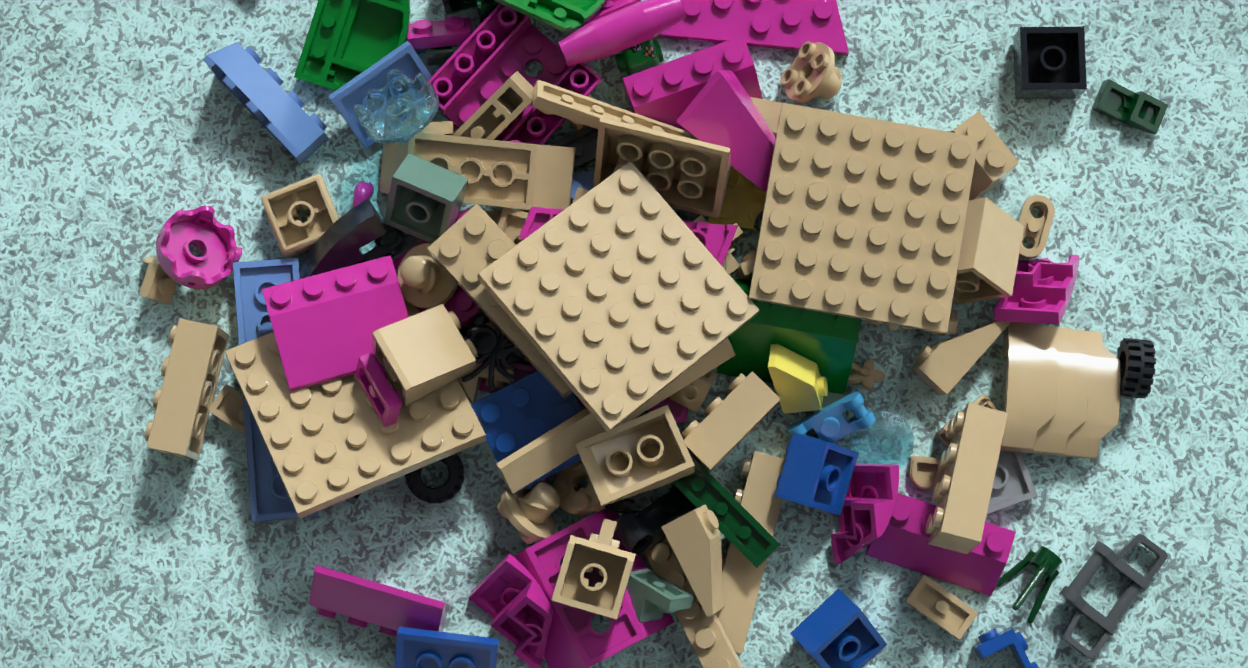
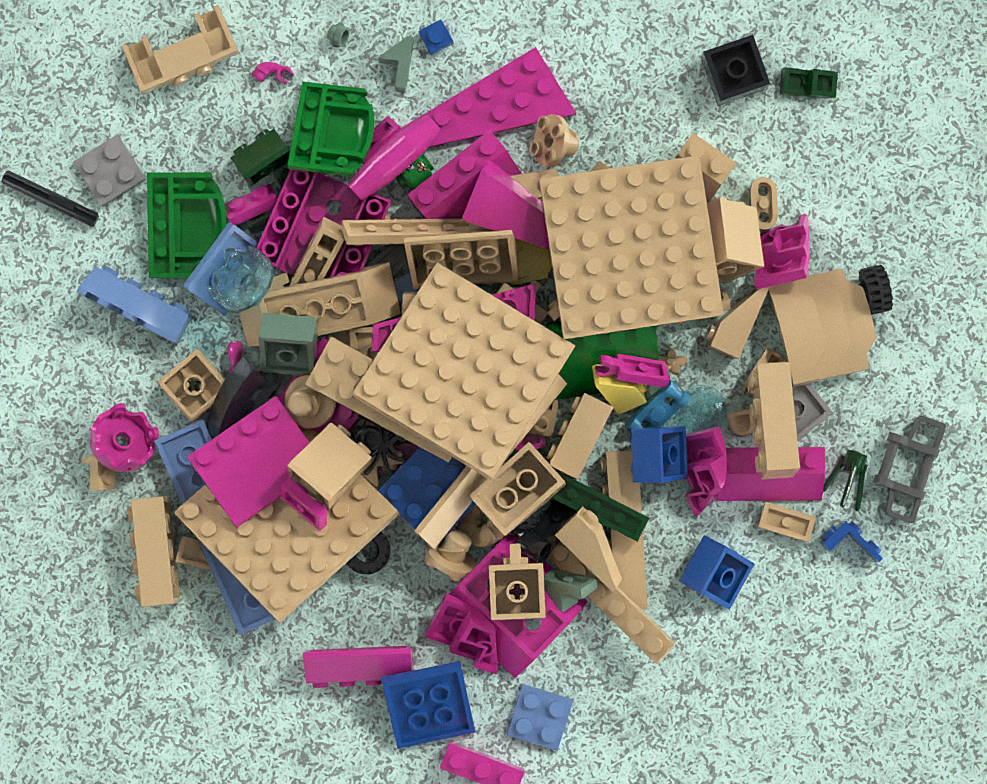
camera: 20 degrees left, 5 degrees up
none -> dark pink plate [595,353,670,388]

